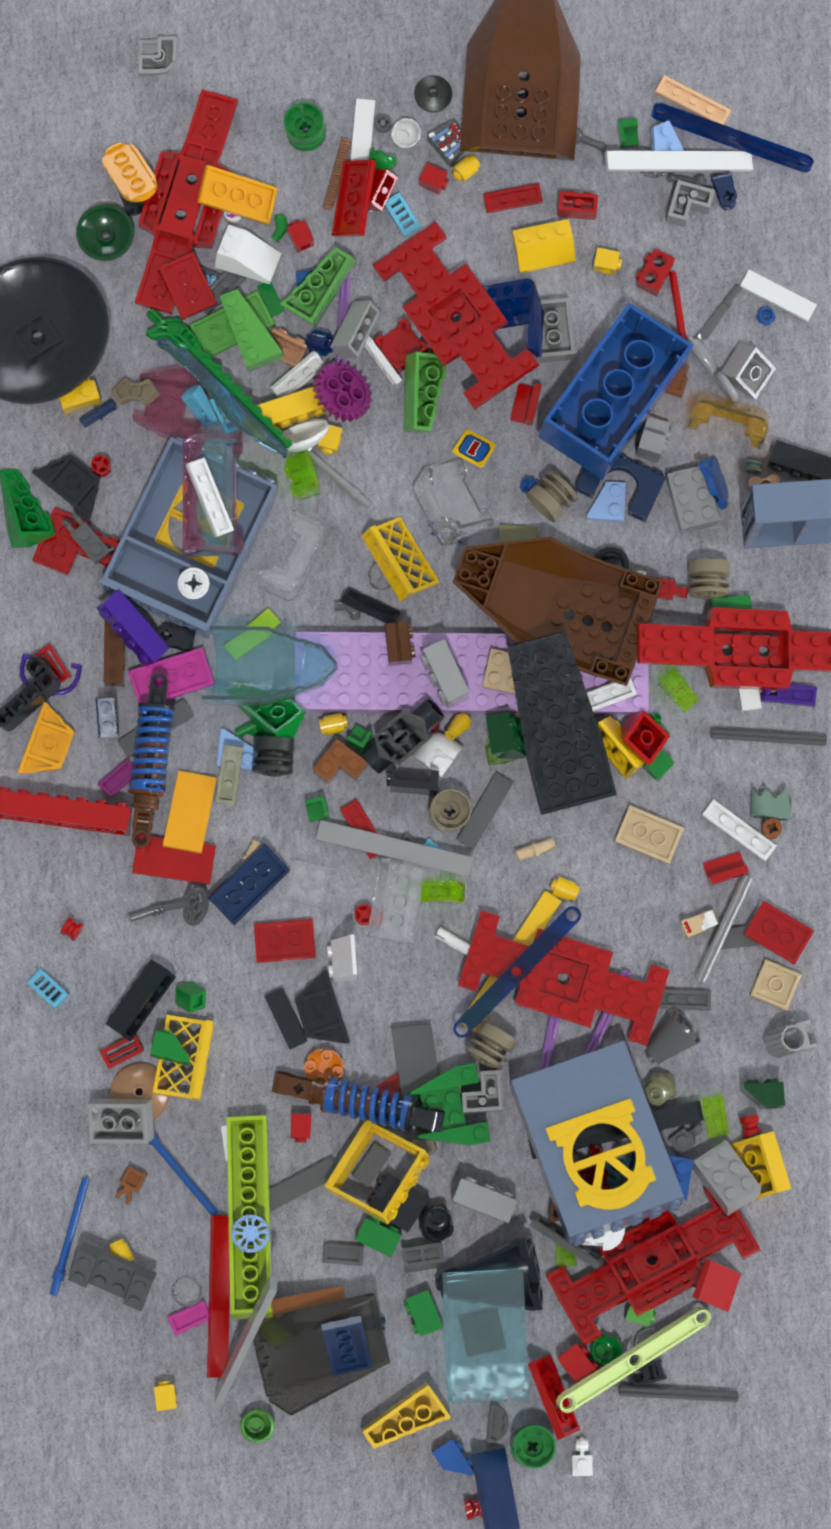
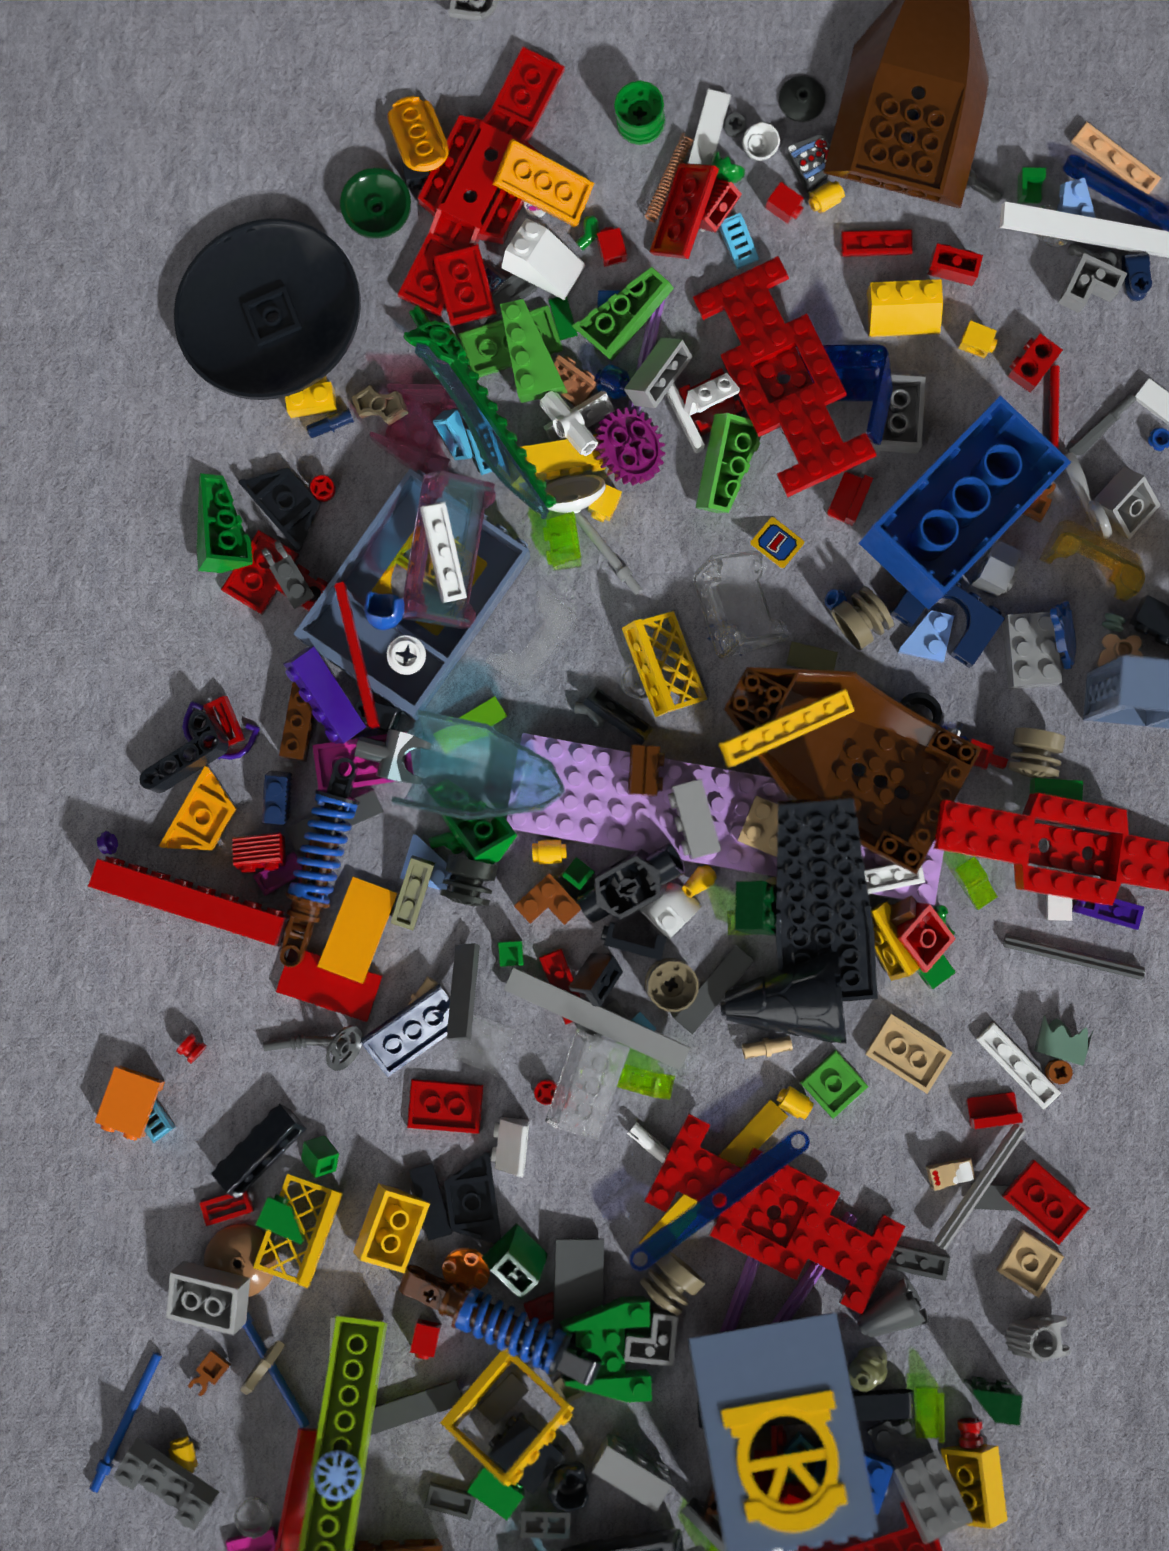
camera: 15 degrees right, 5 degrees up
none -> orange panel [95,1065,165,1141]
none -> red brick [232,832,286,873]
none -> dark tan tile [240,1340,285,1395]
none -> red tile [334,582,380,728]
none -> yellow slope [353,1183,430,1273]
none -> dark grey connector [355,729,432,784]
none -> blue hair [364,592,404,630]
none -> dark grey tile [446,943,480,1041]
none -> dark green slope [482,1223,548,1299]
none -> white piece [539,391,598,456]
none -> black panel [569,953,623,1007]
none -> white bracket [684,373,740,416]
none -> yellow tile [719,689,854,767]
none -> black cone [720,951,847,1043]
none -> bright green tile [800,1050,869,1119]
none -> reddish brown tile [890,895,916,926]

